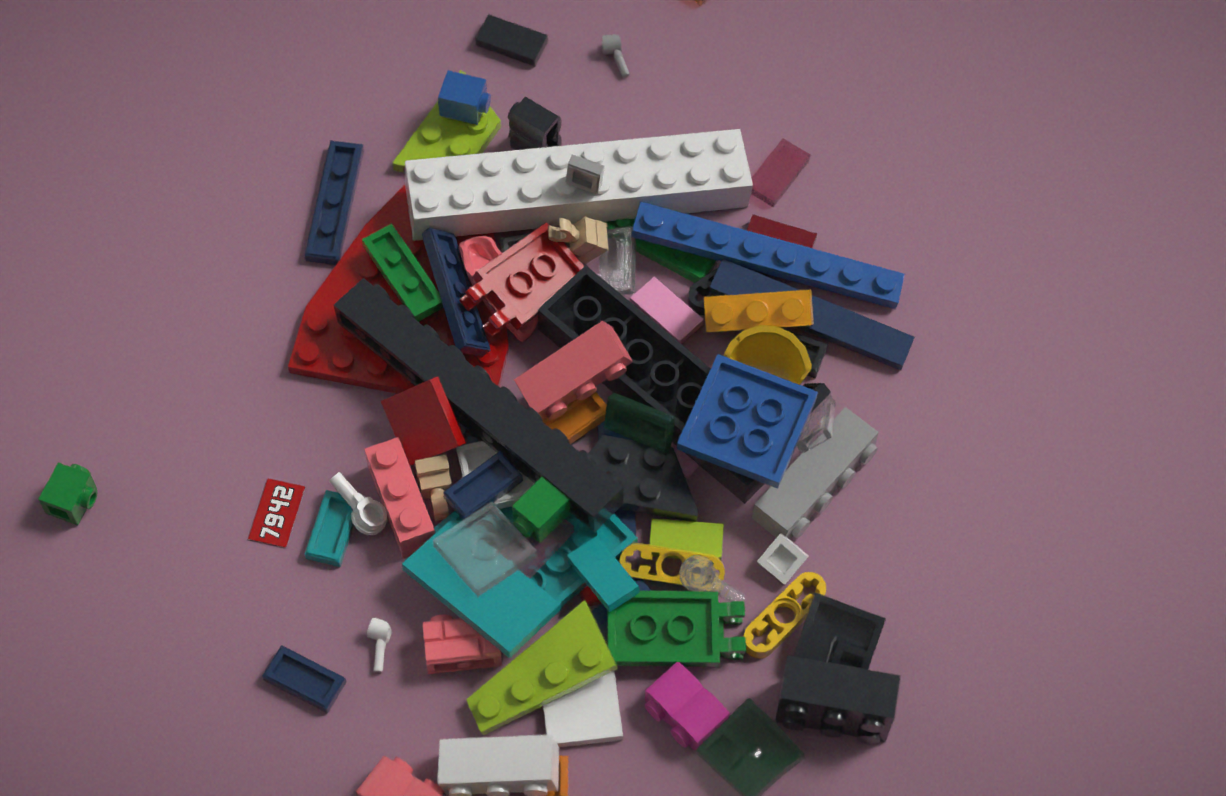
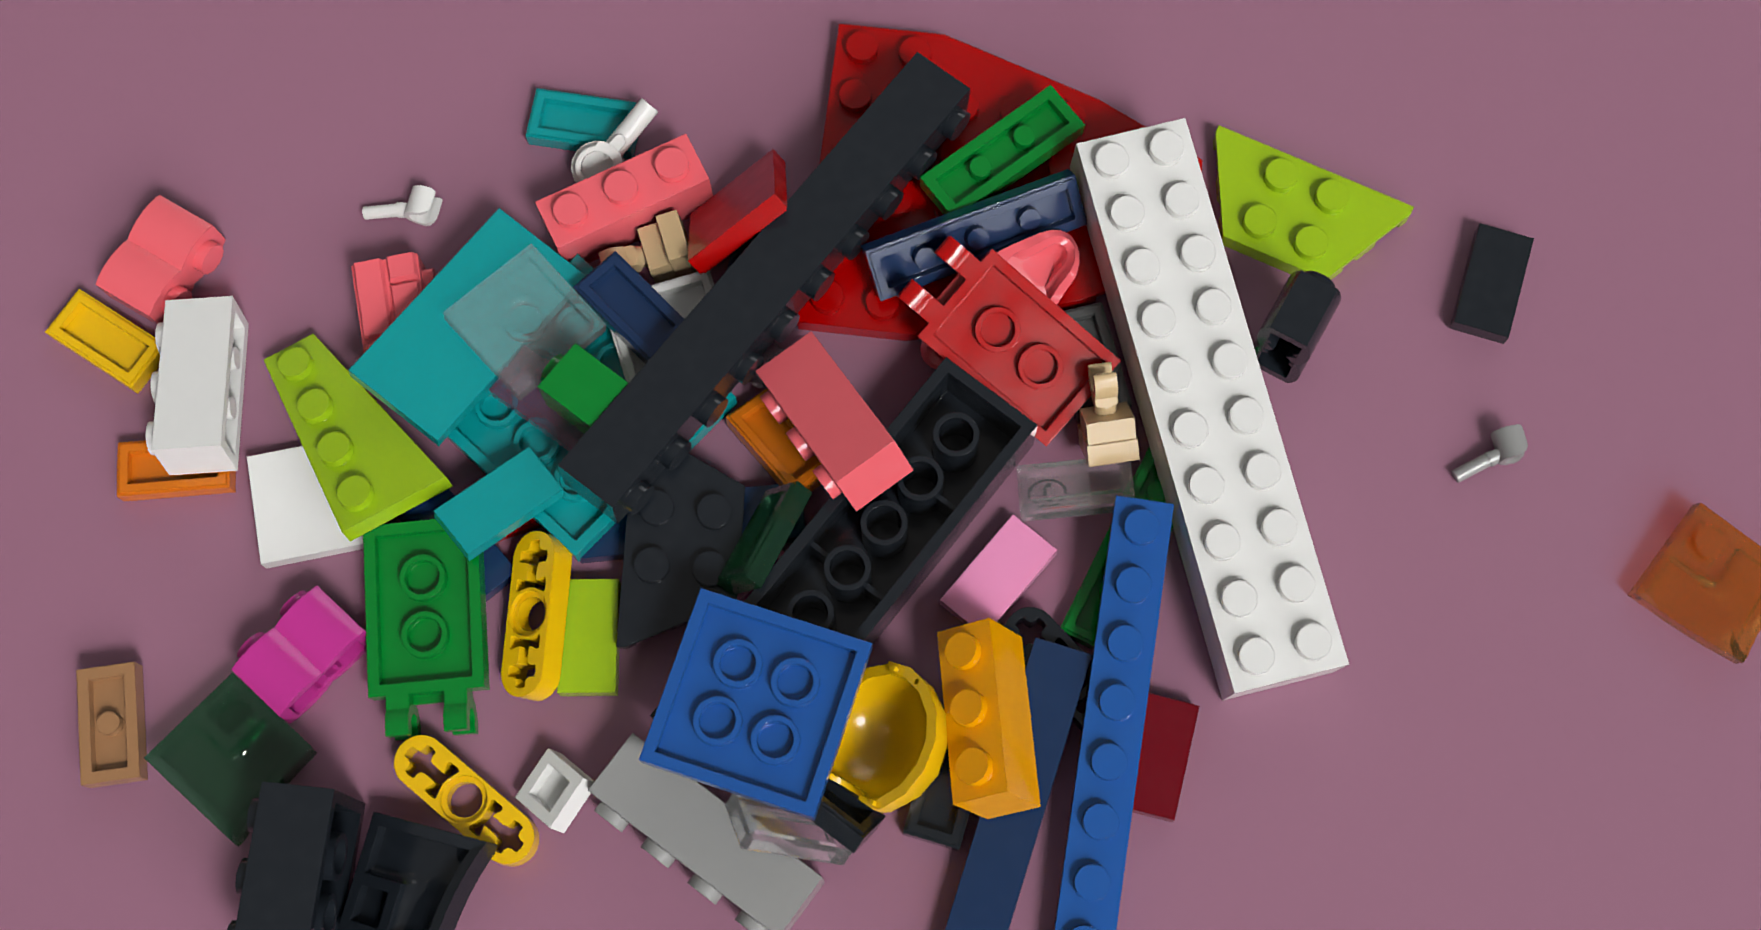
camera: 90 degrees right, 10 degrees up
red sticker [248,478,306,548] -> none
dark blue tile [262,645,347,713] -> none
dark blue tile [304,140,364,265] -> none
blue brick [438,70,491,125] -> none
light grey tile [566,154,605,194] -> none
clear plate [679,555,745,602] -> none
clear pink tile [751,139,811,207] -> none

